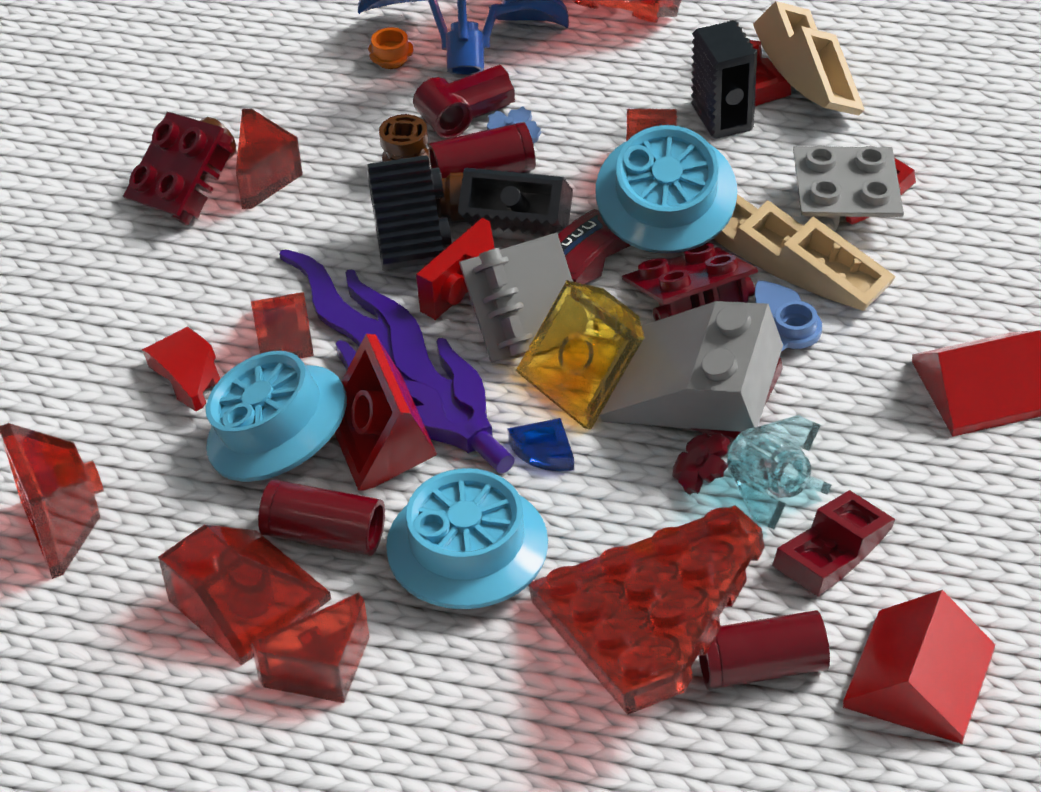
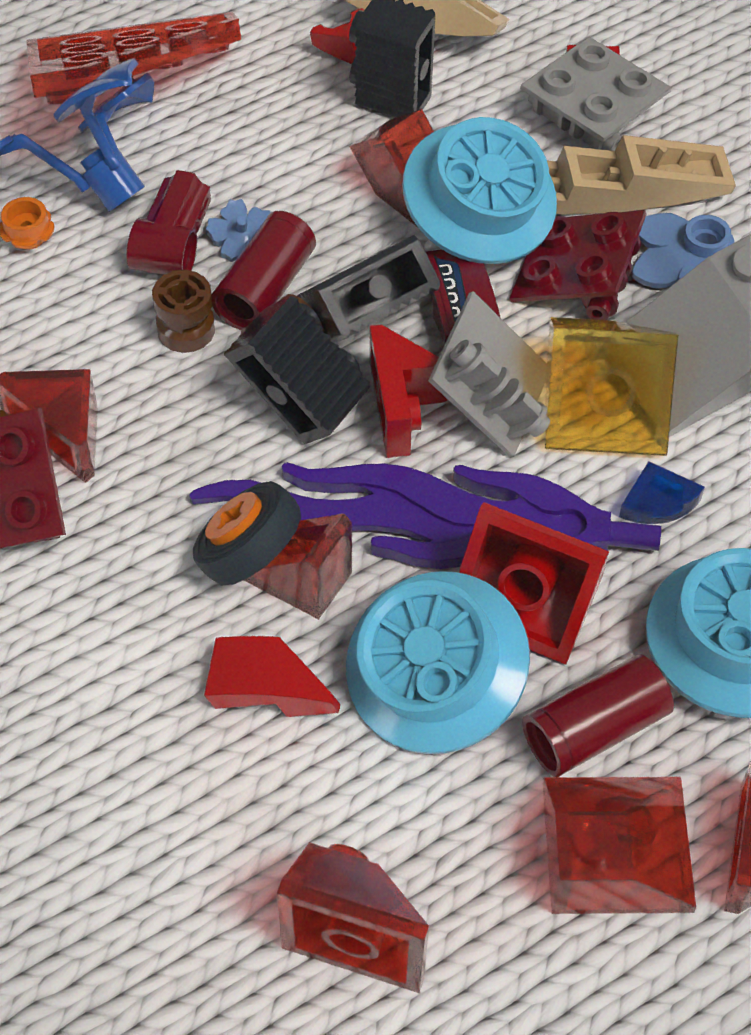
camera: 50 degrees left, 10 degrees up
none -> black wheel [193,481,301,586]

